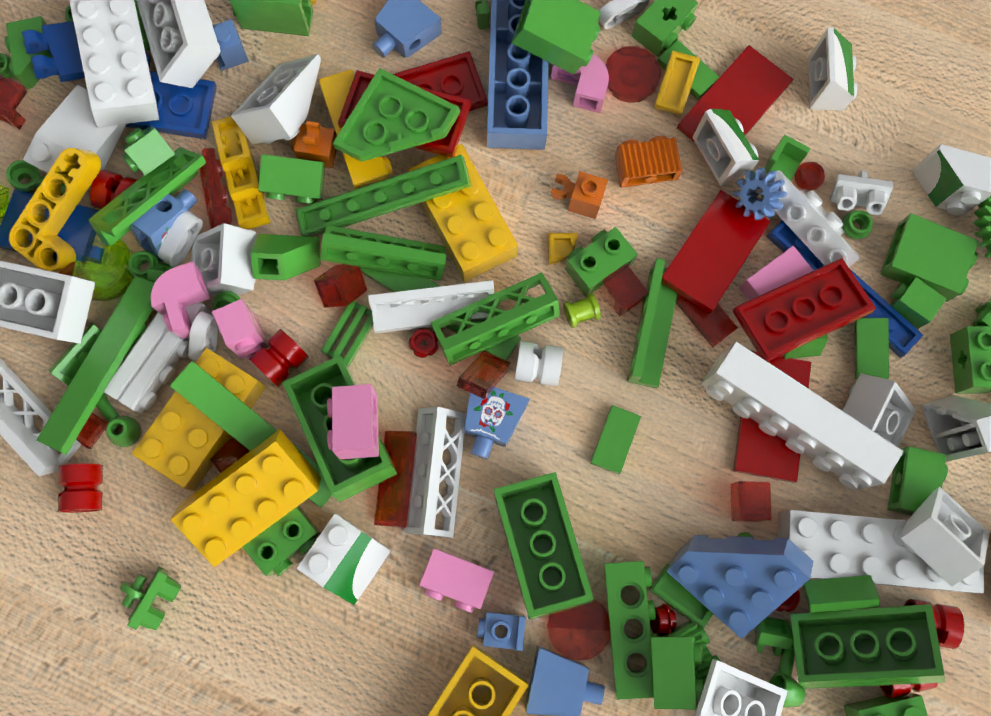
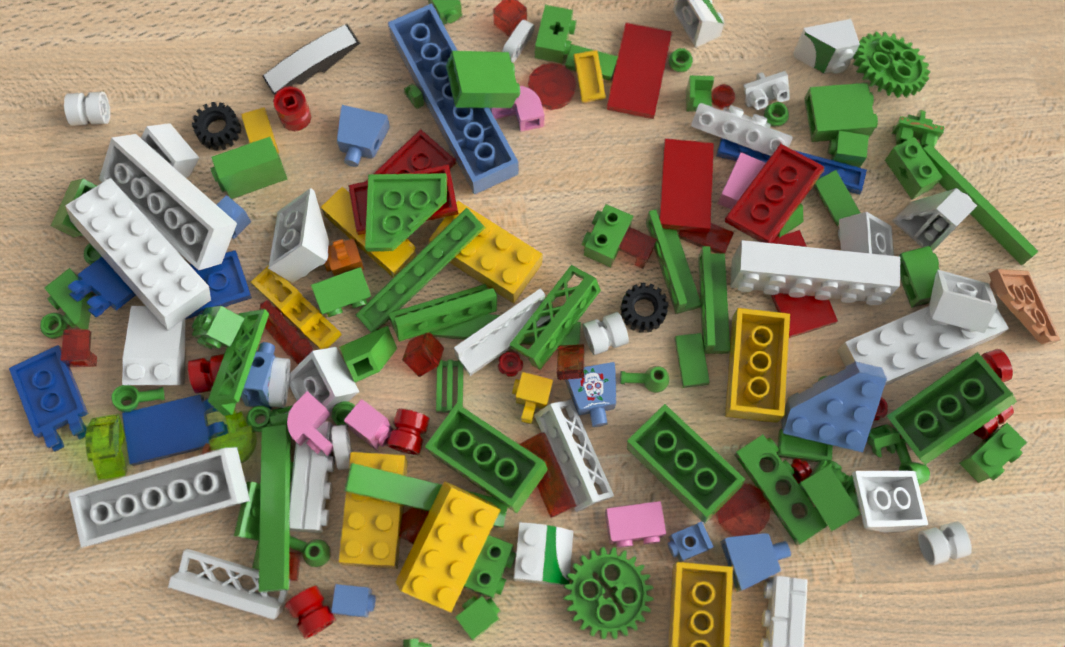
camera: 25 degrees left, 5 degrees down
yellow beam [9,148,101,271] -> none
bright pink brick [327,384,379,460] -> none
yellow tile [548,233,578,265] -> none
orange brick [551,171,608,219] -> none
lime bush [563,293,601,328] -> none
orange brick [615,136,683,188] -> none
white slope [692,109,759,186] -> none
clear red panel [731,481,772,522] -> none
medium blue gear [733,168,788,220] -> none
bright green tile [803,575,880,613] -> none
none -> medium blue brick [331,584,376,618]
none -> bright green brick [456,596,500,641]
none -> yellow brick [512,372,553,424]
none -> bright green gear [563,547,654,639]
none -> black tyre [620,283,669,333]
none -> bright green bar [620,366,670,393]
none -> bright green plate [669,48,693,72]
none -> bright green fence [698,246,730,354]
none -> yellow brick [725,308,790,423]

